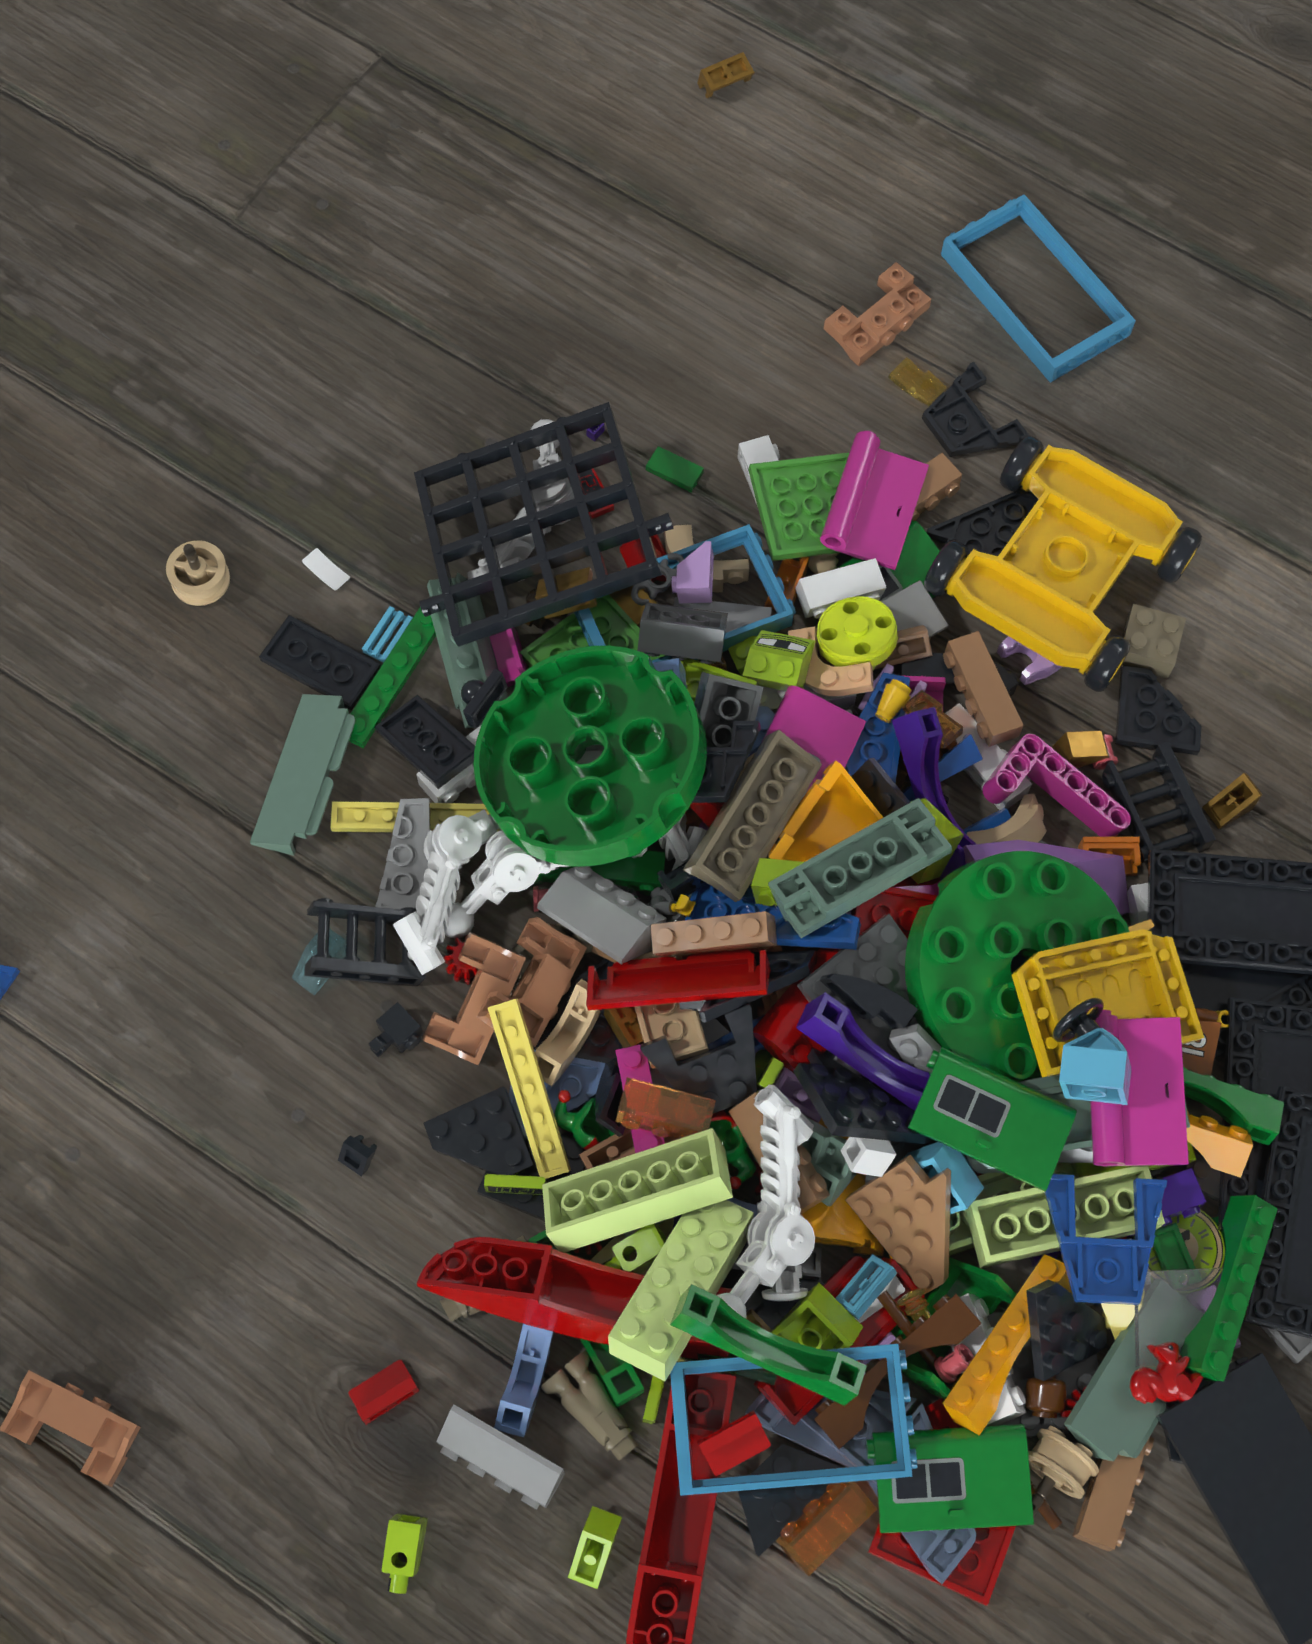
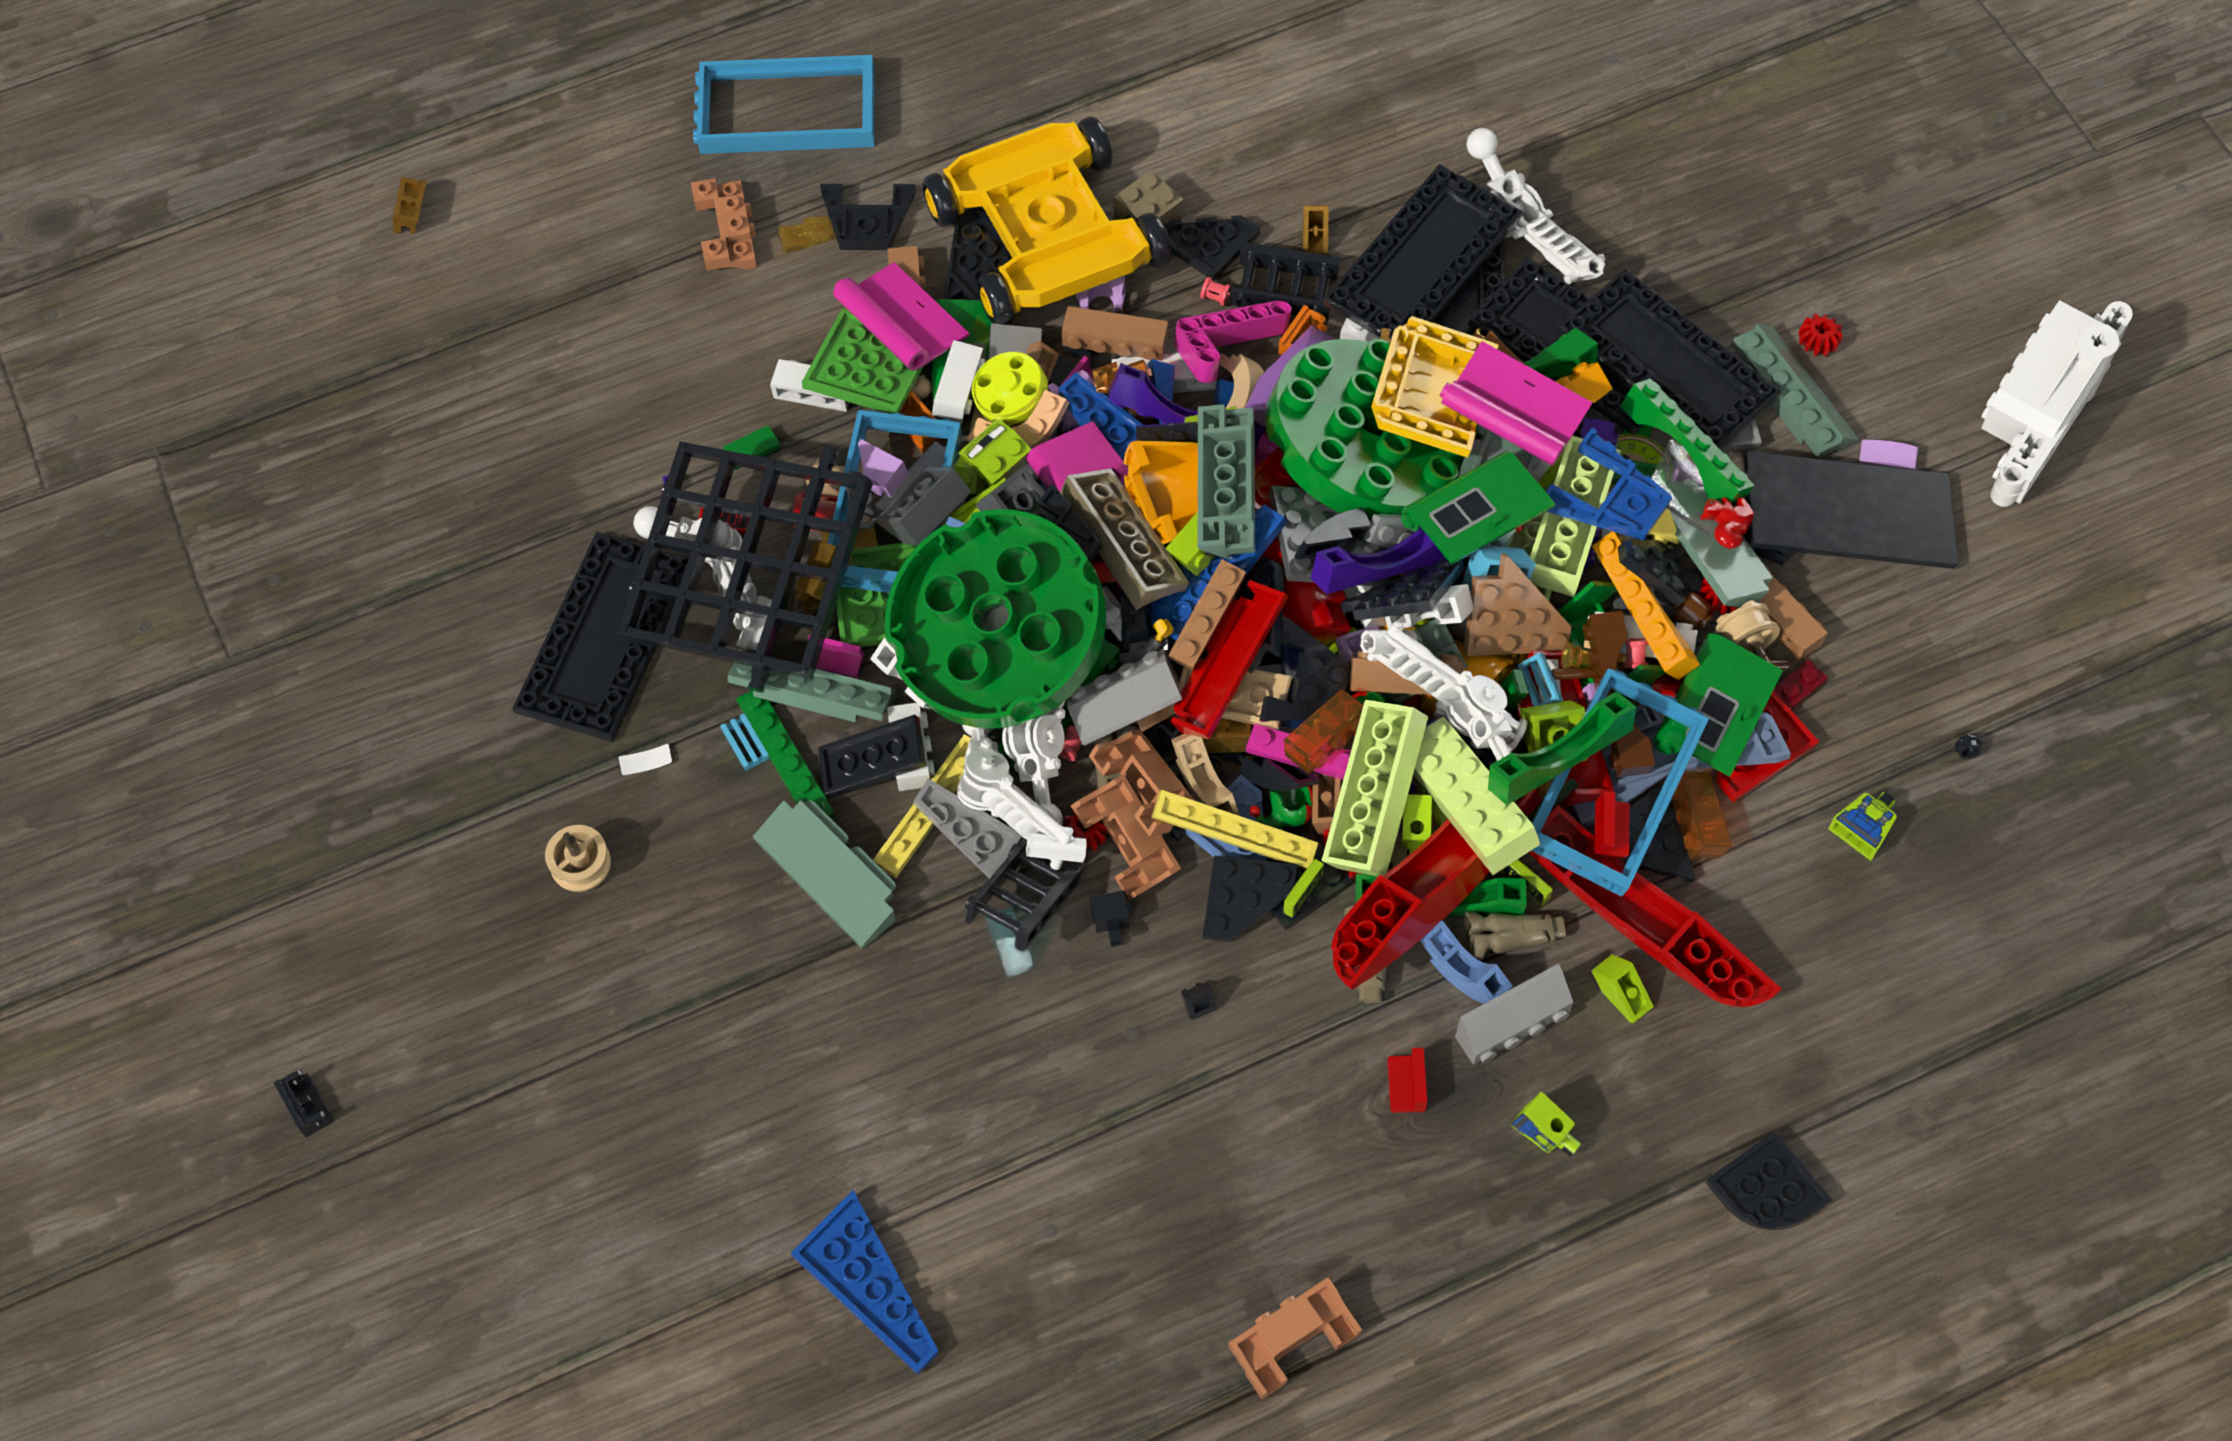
camera: 55 degrees left, 5 degrees down
black tile [259,615,381,710] -> none
black tile [461,669,508,729] -> none
lime tile [757,1058,784,1089] -> none
yellow cone [875,679,912,723] -> none
slope [1051,731,1109,768] -> none
medium azure piece [1053,998,1132,1105] -> none
none -> black tile [512,532,689,742]
none -> green tile [1500,670,1528,713]
none -> dark red plate [1773,659,1828,711]

